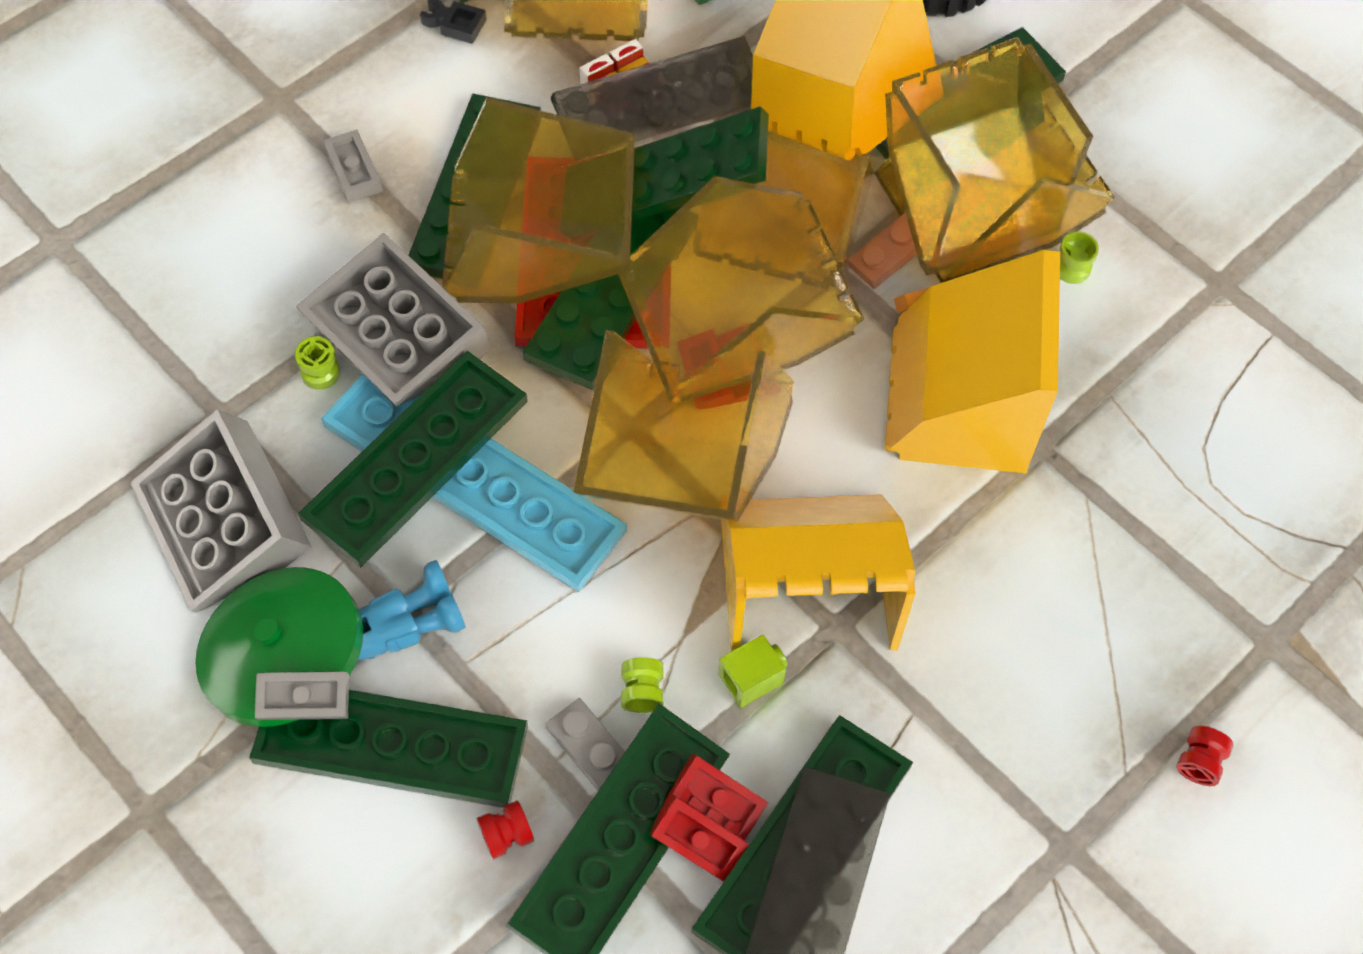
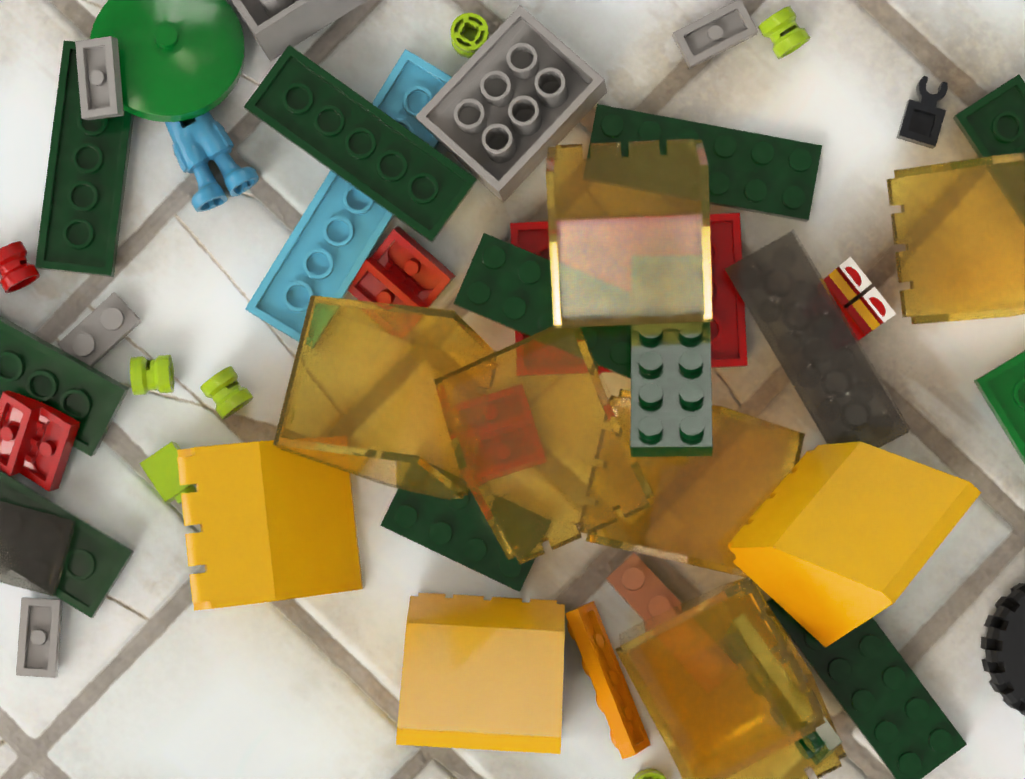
camera: 85 degrees right, 25 degrees up
none -> light grey plate [16,597,63,678]
none -> lime wheel [200,366,254,419]
none -> red slope [348,226,455,338]
none -> dark green plate [380,456,552,592]
none -> lime wheel [758,6,810,59]

